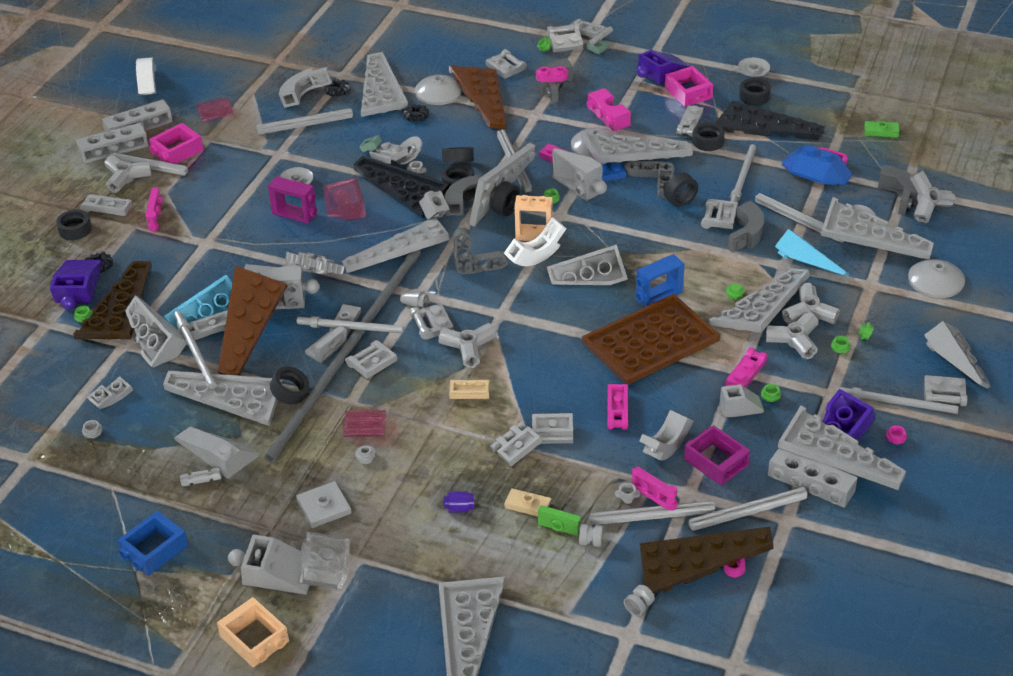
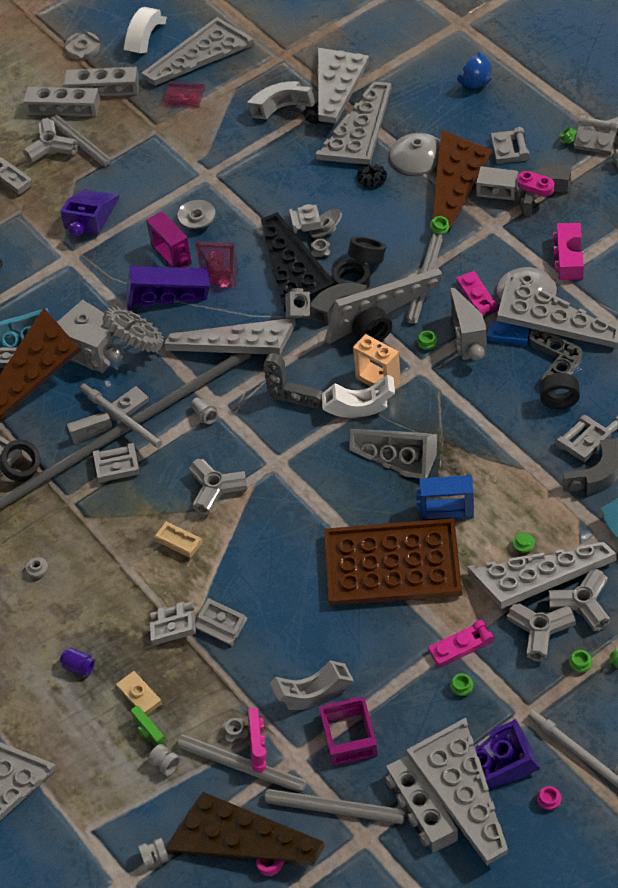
camera: 35 degrees right, 10 degrees up
dark pink plate [146,188,163,231] -> none
dark pink window [149,123,204,164] -> none
light grey axle [256,108,353,135] -> none
clear pink plate [343,410,386,437] -> none
sand green plate [359,135,382,152] -> none
light grey plate [410,303,454,339] -> none
dark pink plate [608,384,628,430] -> none
light grey slope [720,384,764,418] -> none
none -> dark purple slope [60,189,119,237]
none -> light grey tile [65,32,100,60]
none -> dark purple wedge [126,266,210,310]
none -> light grey wing [142,17,255,86]
none -> light grey wing [318,48,369,124]
none -> bright green plate [430,216,449,235]
none -> blue cylinder [457,52,492,89]
none -> light grey brick [476,167,518,200]

